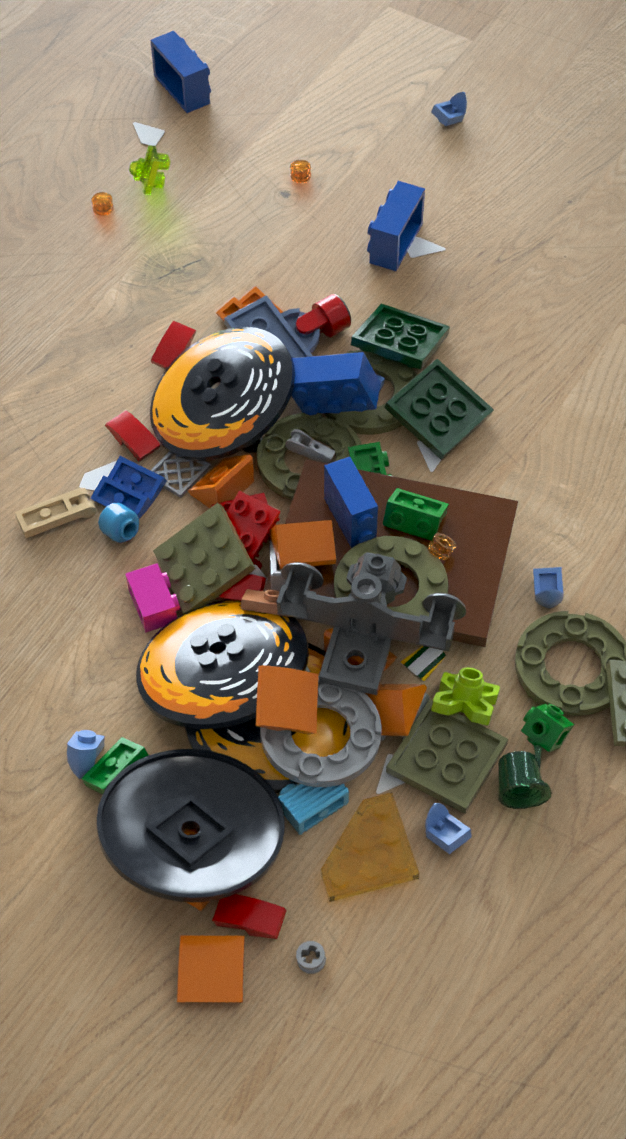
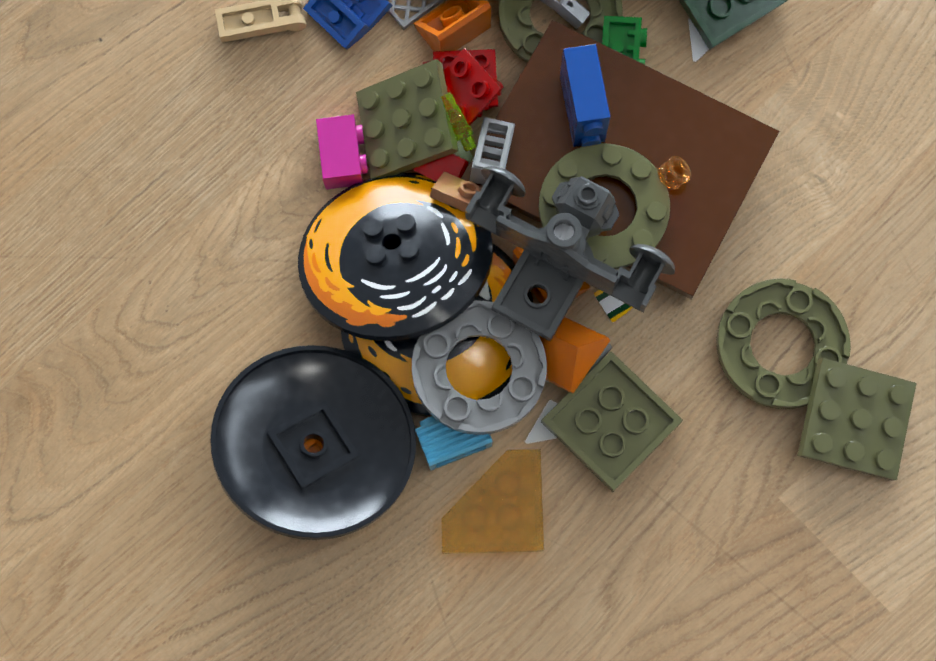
camera: 15 degrees right, 20 degrees up
medium blue plate [67,730,105,779] -> none
green bracket [81,737,149,795] -> none
dark azure head [98,503,139,543] -> none
orange slope [177,935,245,1003] -> none
red slope [212,894,287,939] -> none
orange slope [256,665,318,735] -> none
orange slope [269,520,336,569] -> none
light grey bush [296,941,326,974] -> none
green bracket [383,488,449,541] -> none
medium blue plate [425,803,472,854] -> none
lime plant [431,667,500,726] -> none
clear green hat [498,745,552,809] -> none
green brick [521,704,575,752] -> none
medium blue plate [533,567,564,609] -> none
none -> clear neon green animal [440,92,477,152]

